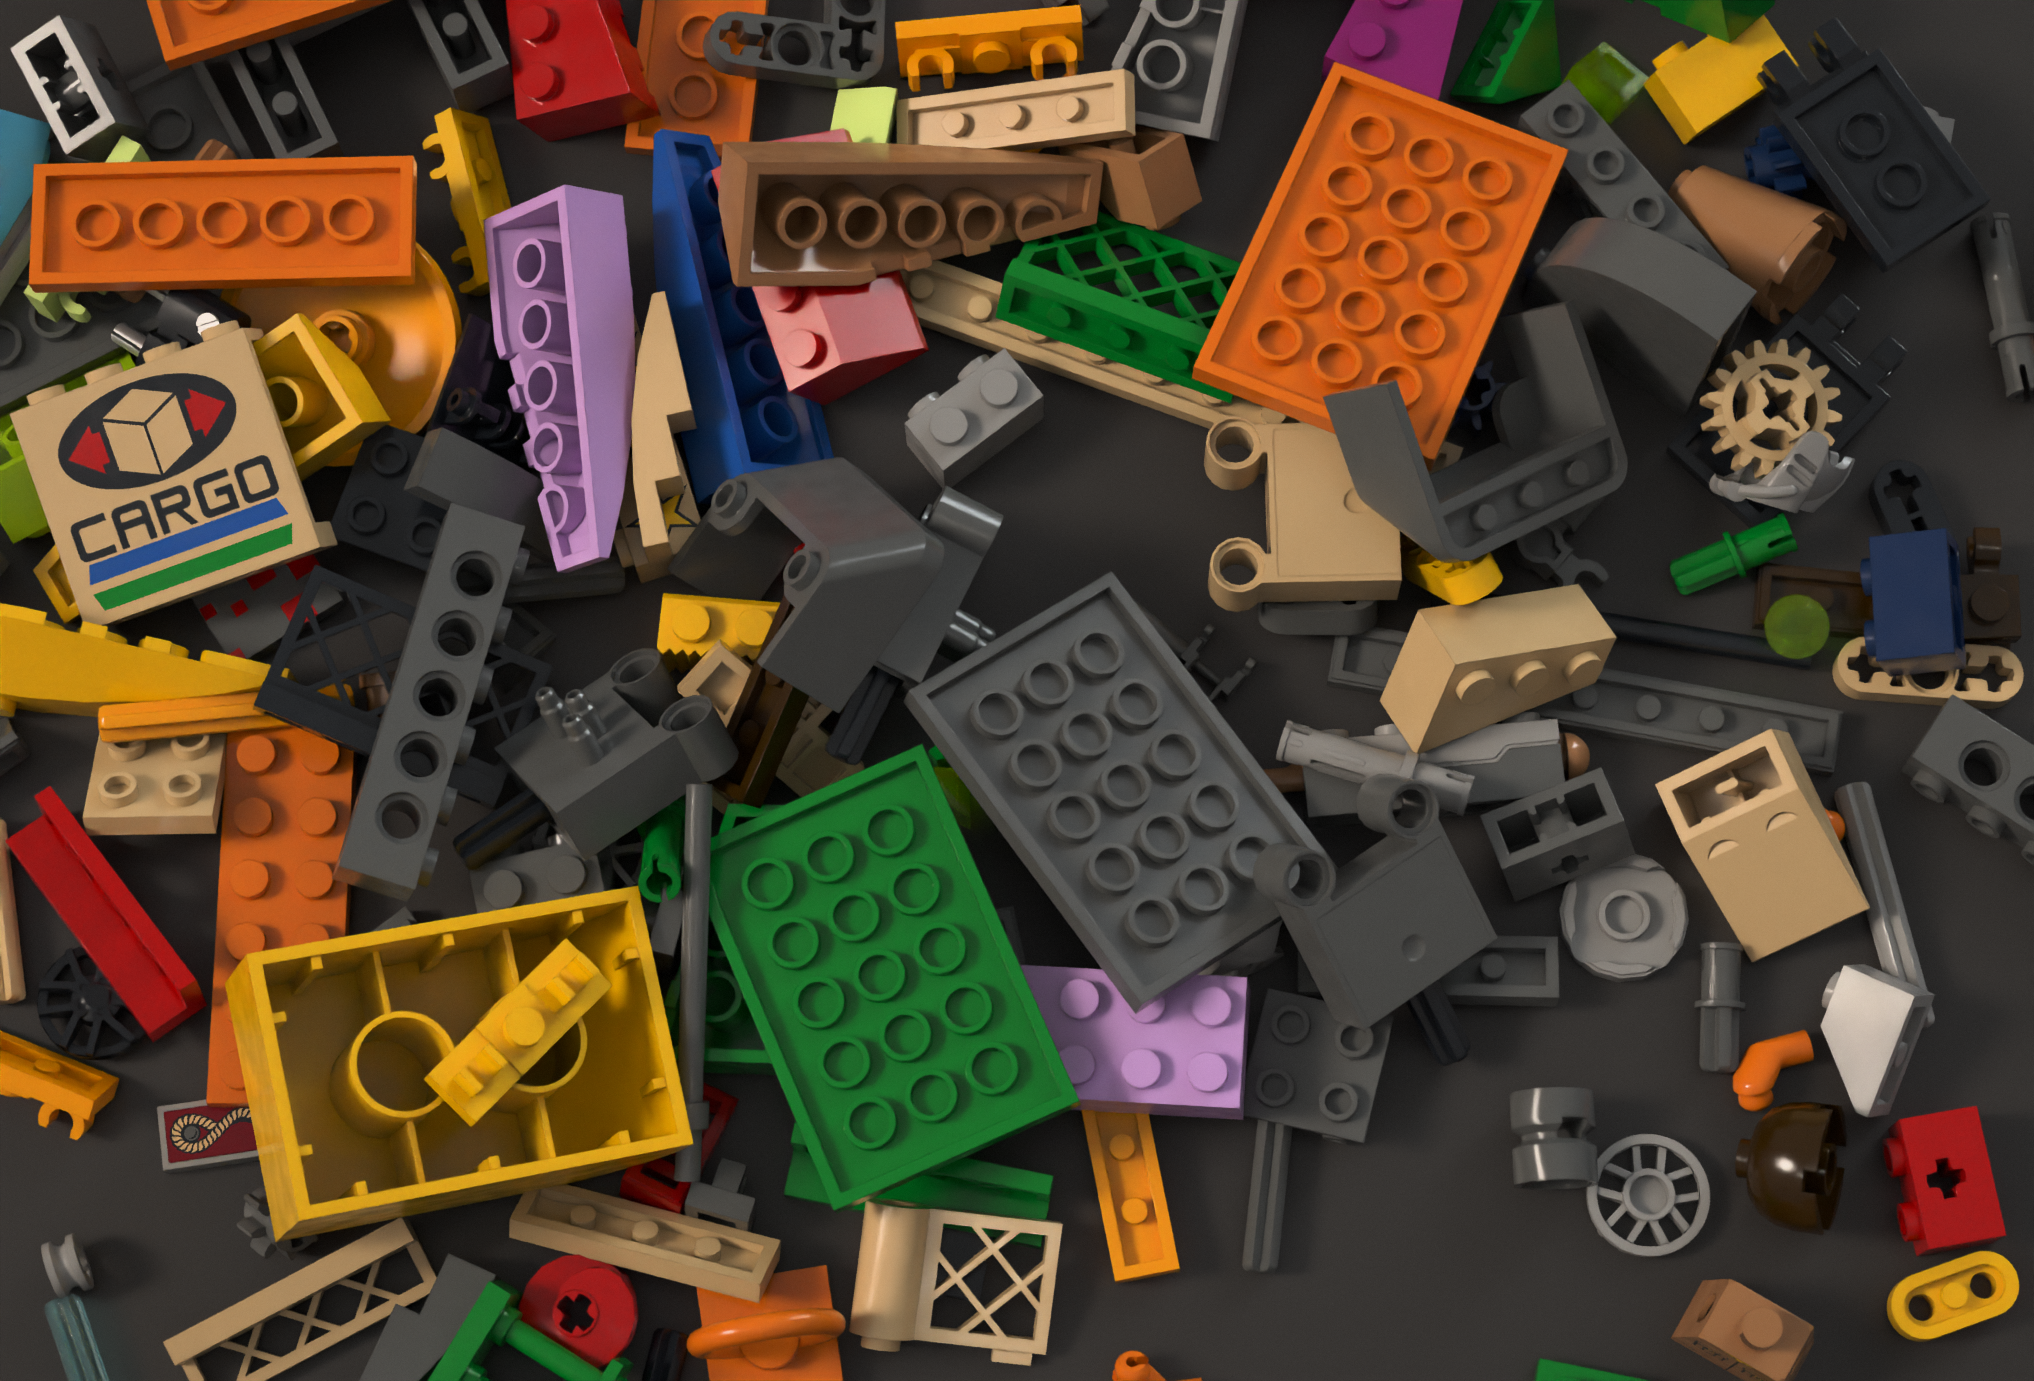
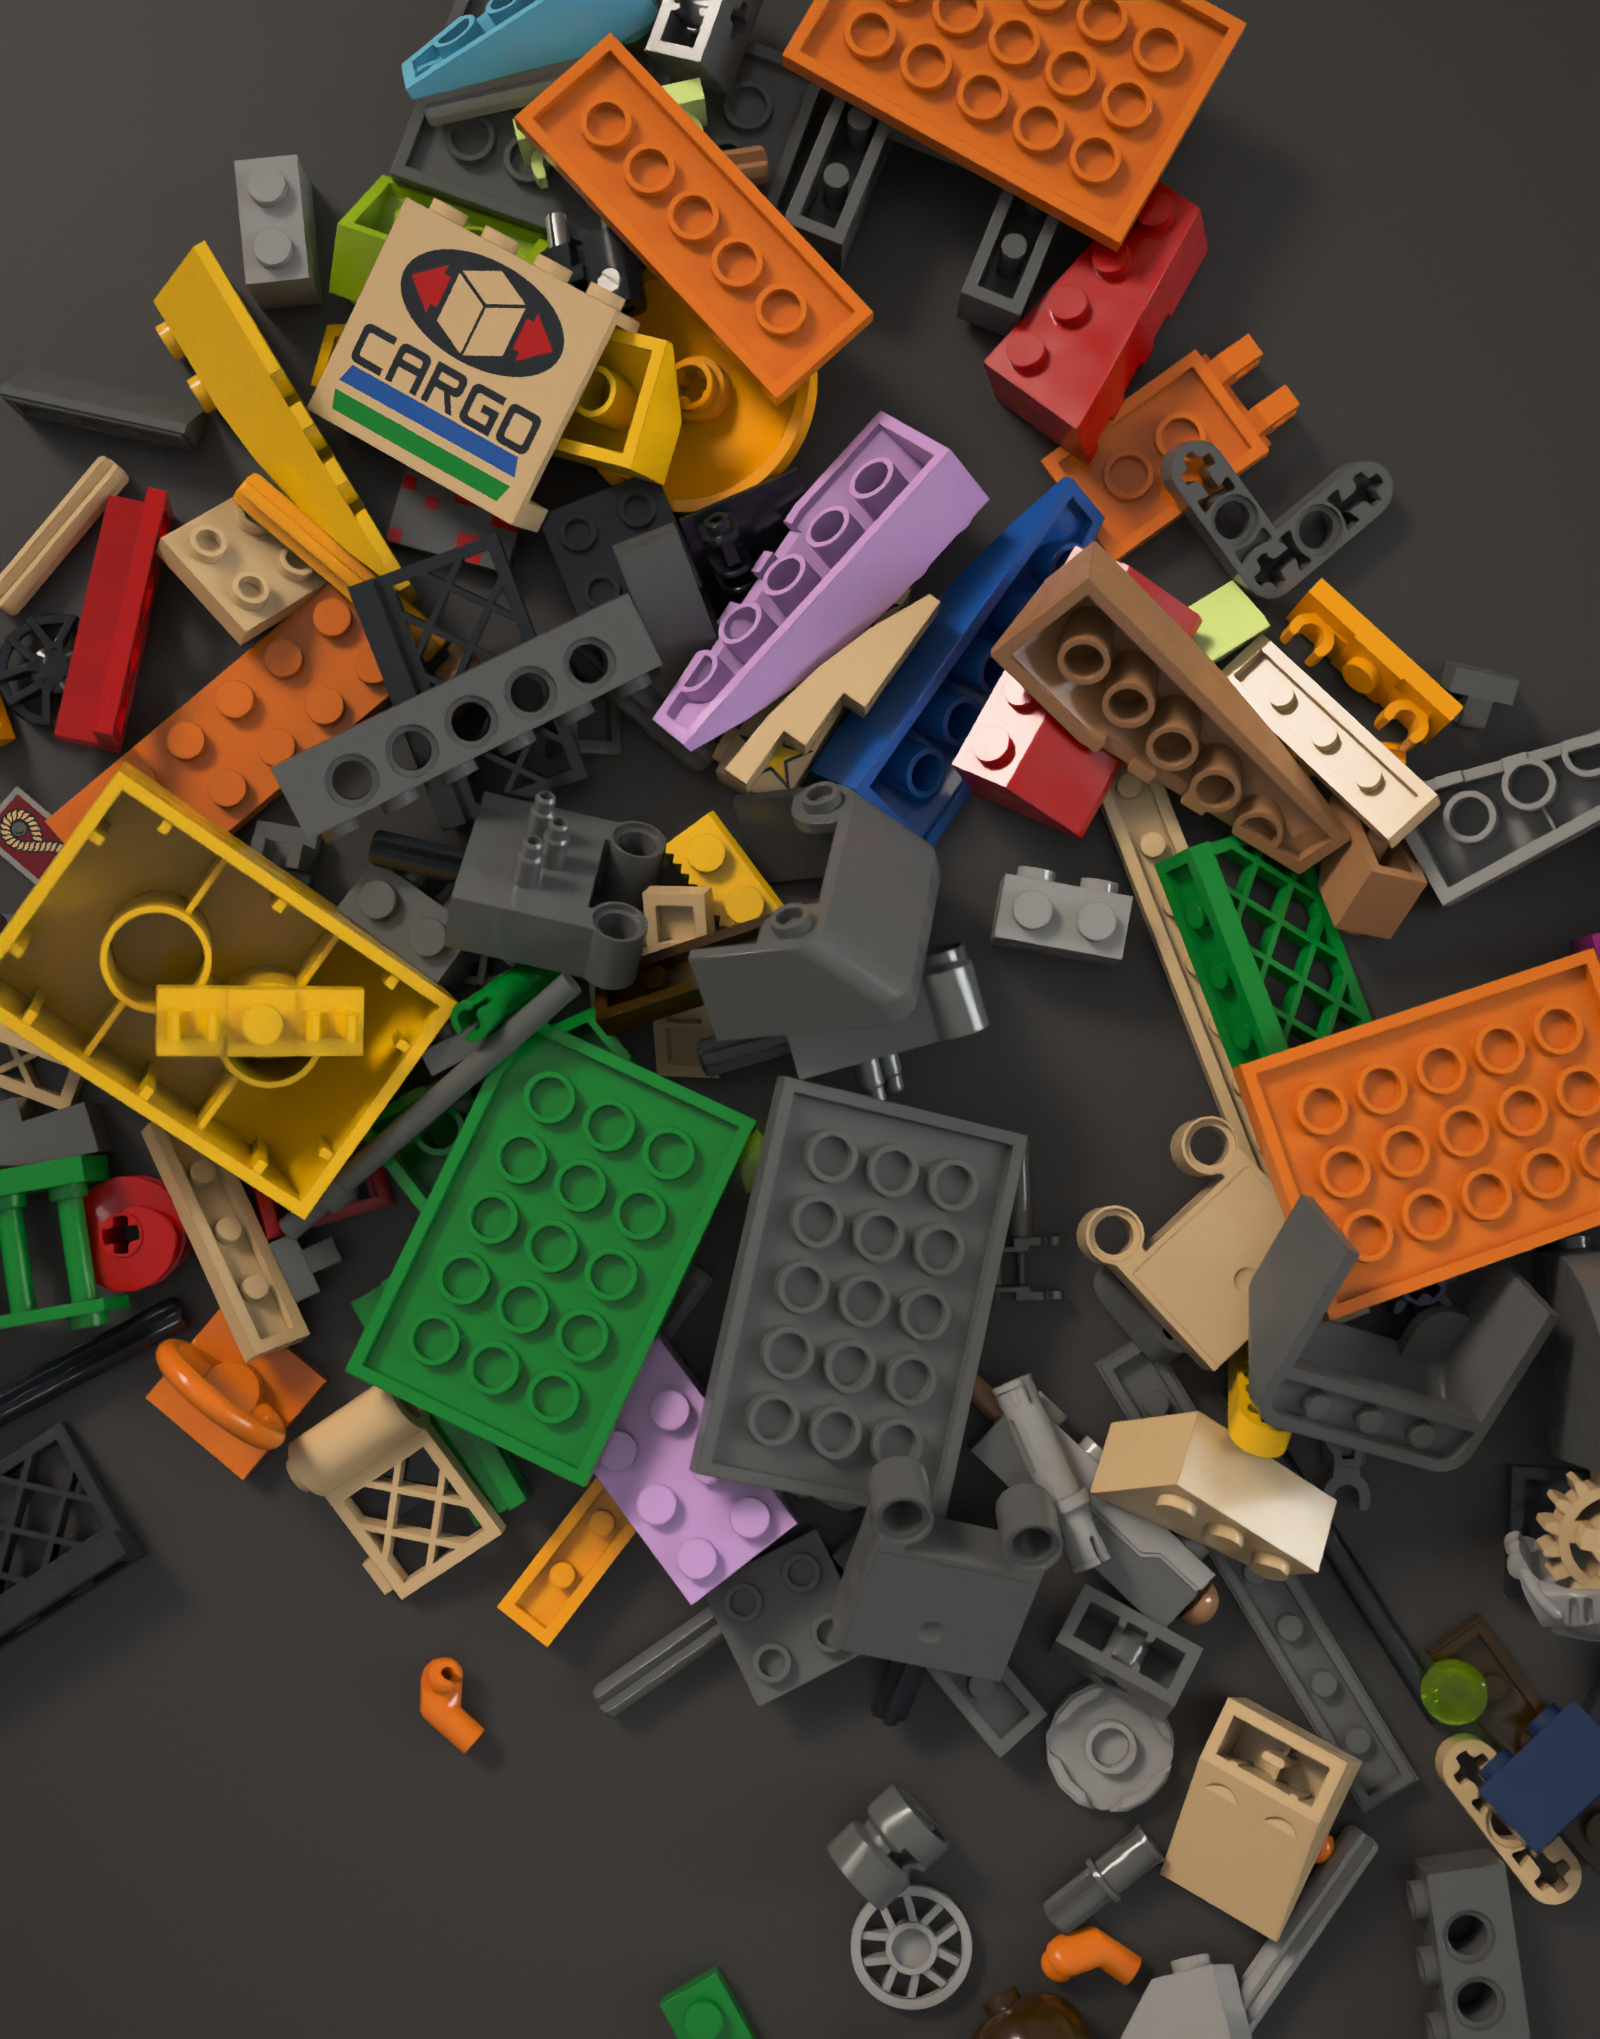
camera: 50 degrees right, 10 degrees up
yellow plate [422,107,511,296] -> none
green axle [1669,513,1799,595] -> none

